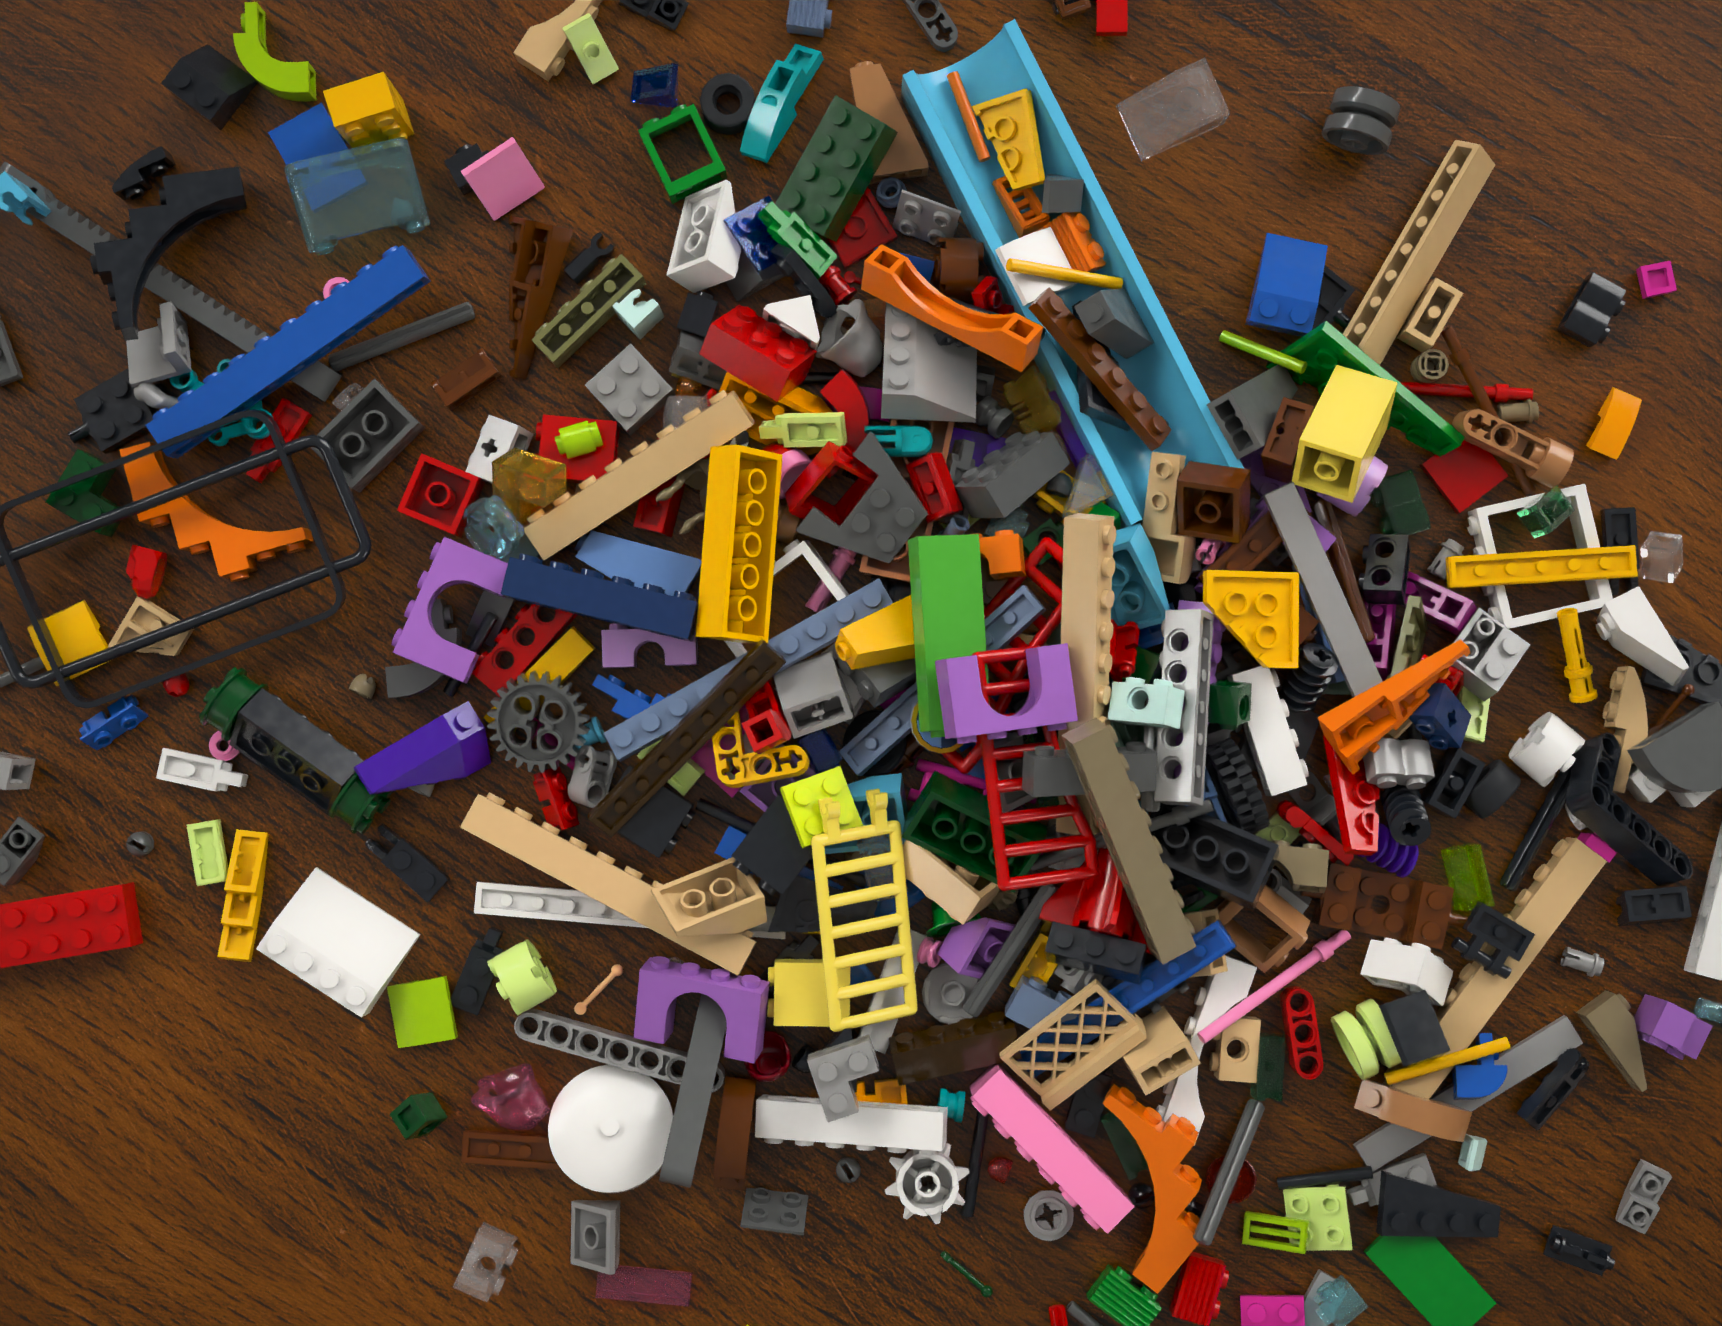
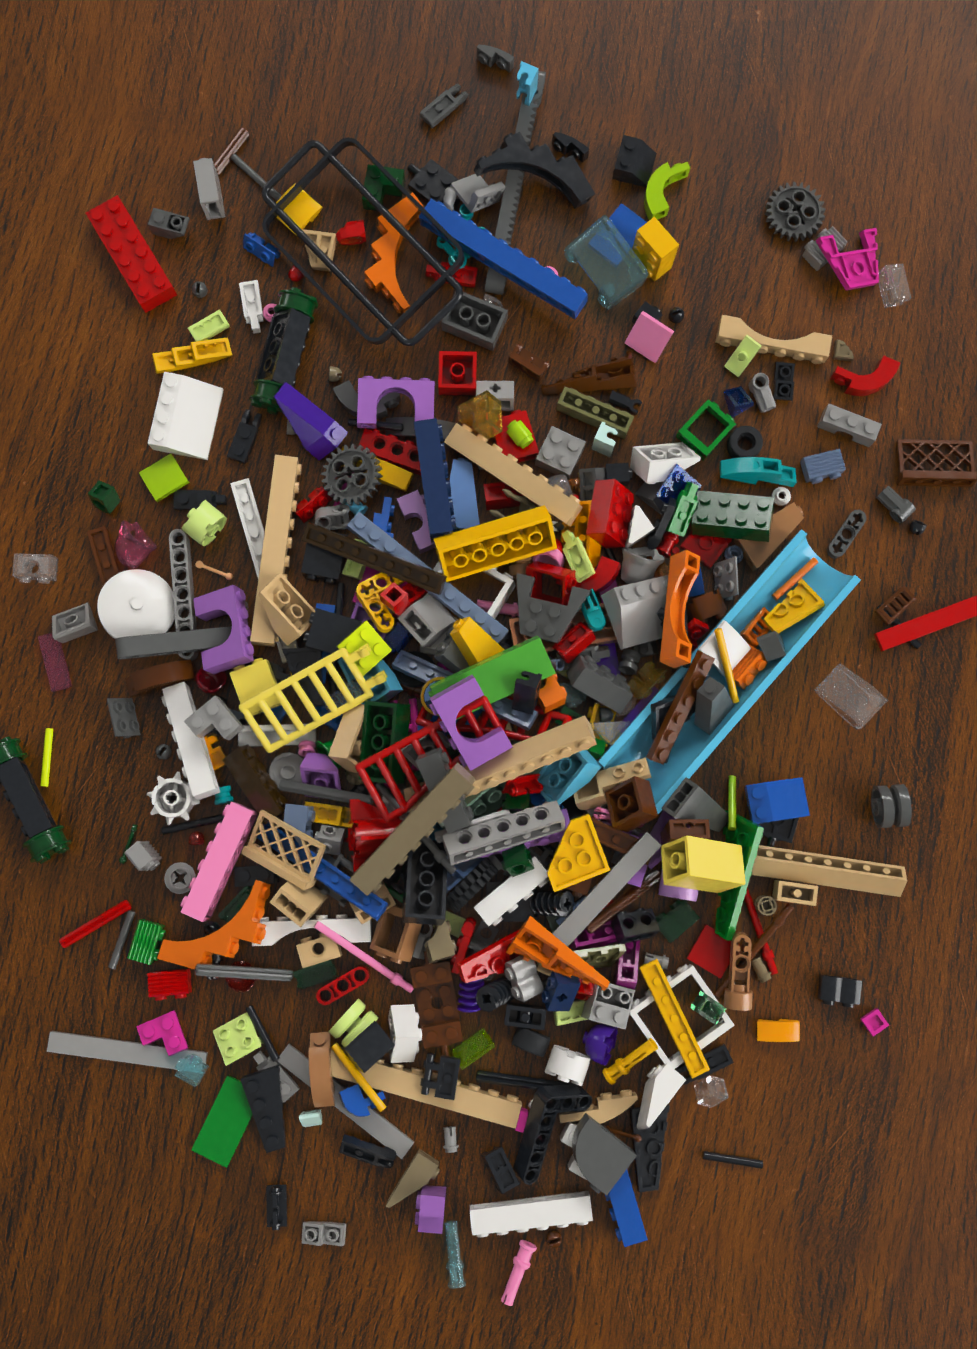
camera: 70 degrees right, 5 degrees down
dark grey axle [328,302,475,371] -> none
clear light blue plate [463,495,524,560] -> none
black brick [1045,921,1147,984] -> none
light aqua brick [1107,677,1185,729] -> none
lime tile [1242,1211,1309,1254] -> none
none -> light grey brick [124,841,162,871]
none -> black hinge [512,671,542,715]
none -> dark purple cylinder [582,1023,618,1066]
none -> black hinge [669,307,684,324]
none -> light grey piece [748,373,776,413]
none -> white plate [771,487,791,506]

